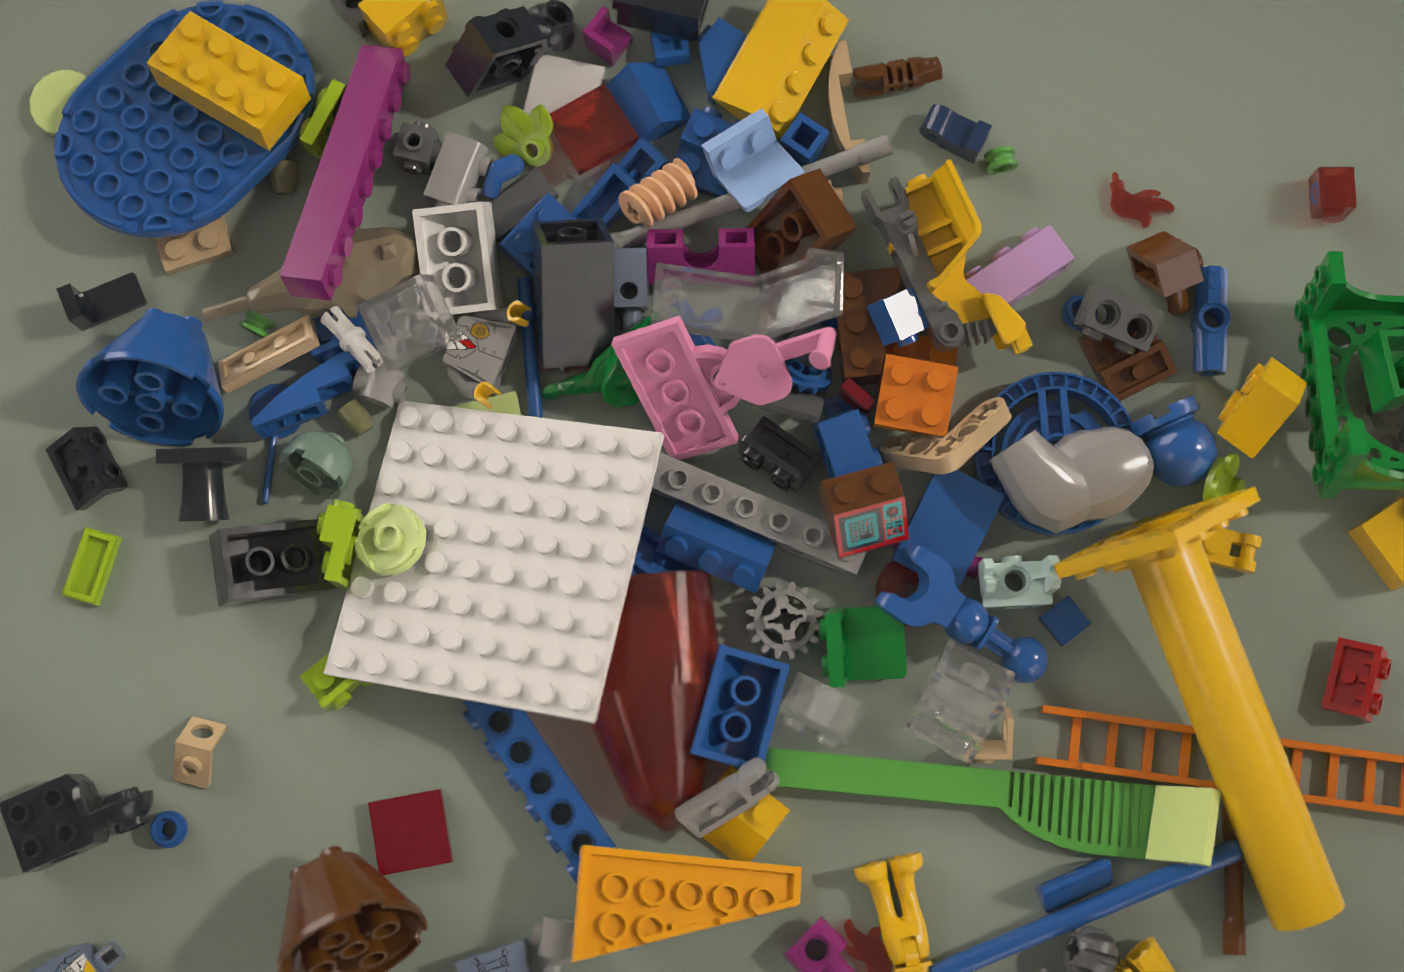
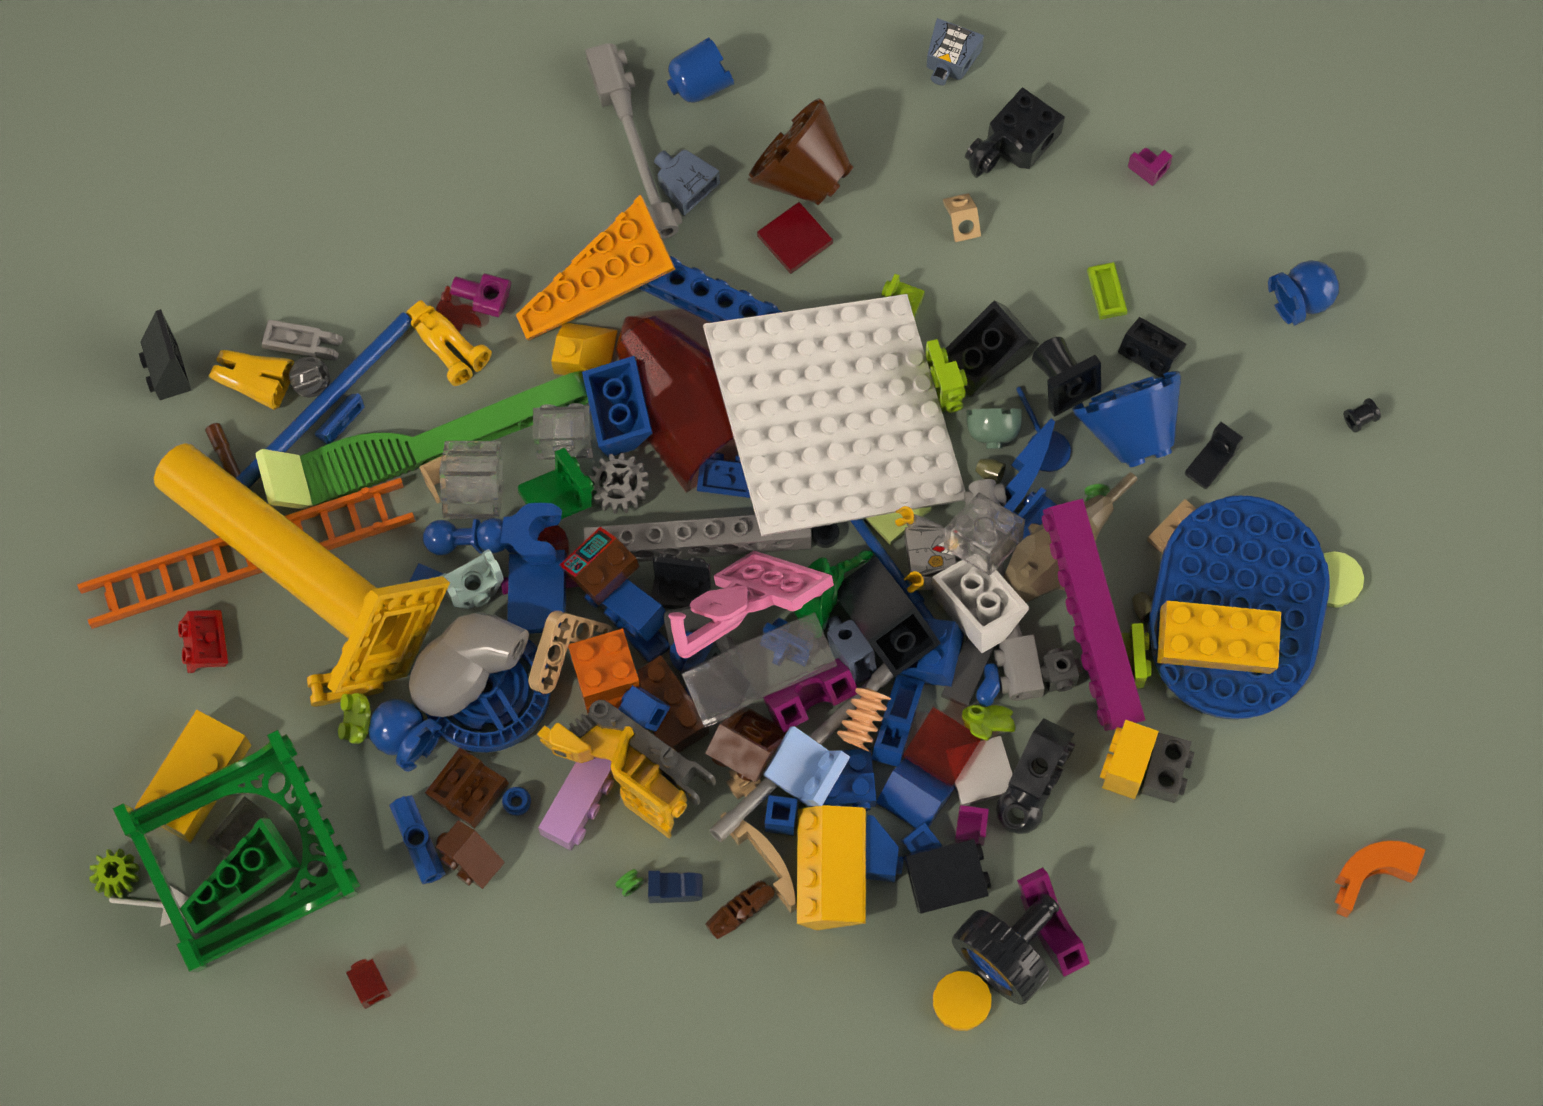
camera: 150 degrees right, 10 degrees down
blue plate [150,811,188,848] -> none
tan tile [217,315,320,394] -> none
white pin [321,306,384,373] -> none
yellowish green tile [354,503,426,576] -> none
blue brick [656,501,777,593] -> none
light grey hinge [674,757,780,838] -> none
dark red tile [839,377,876,416] -> none
dark grey brick [1073,284,1164,356] -> none
clear red piece [1110,172,1175,229] -> none
yellow brick [1217,357,1307,459] -> none

